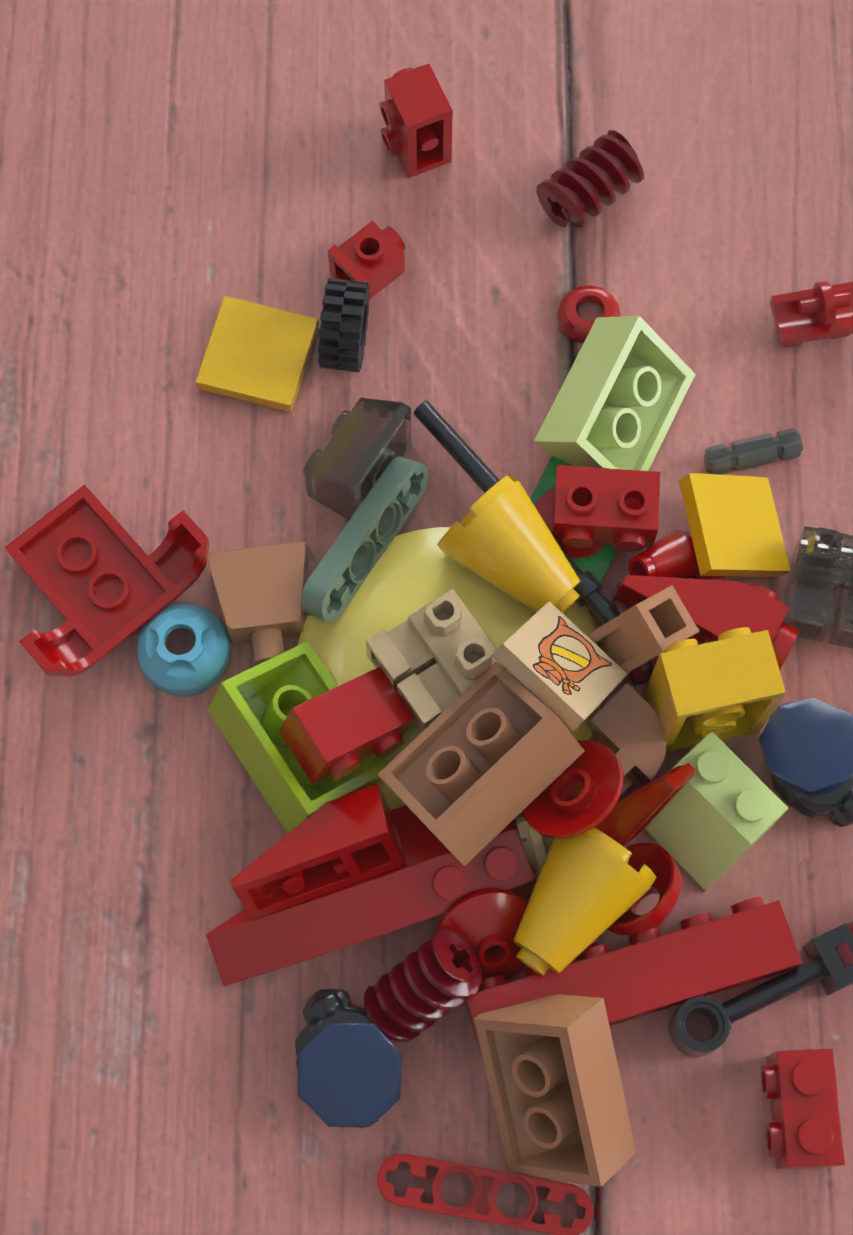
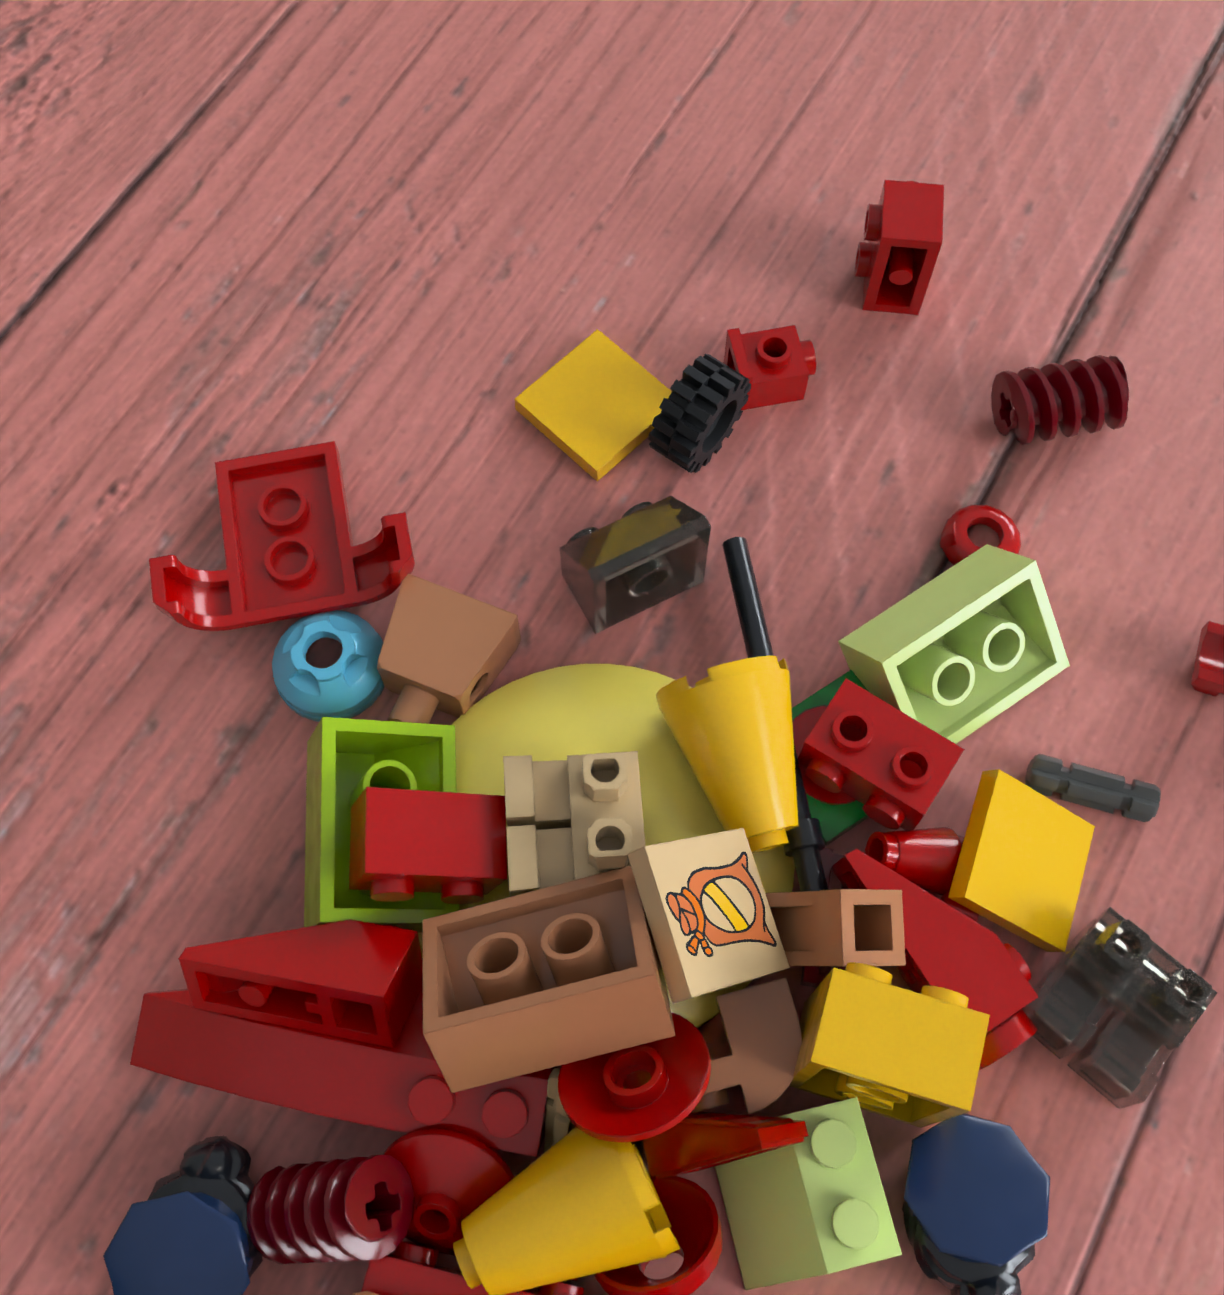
camera: 30 degrees right, 5 degrees down
sand green beam [301,456,428,622] -> none

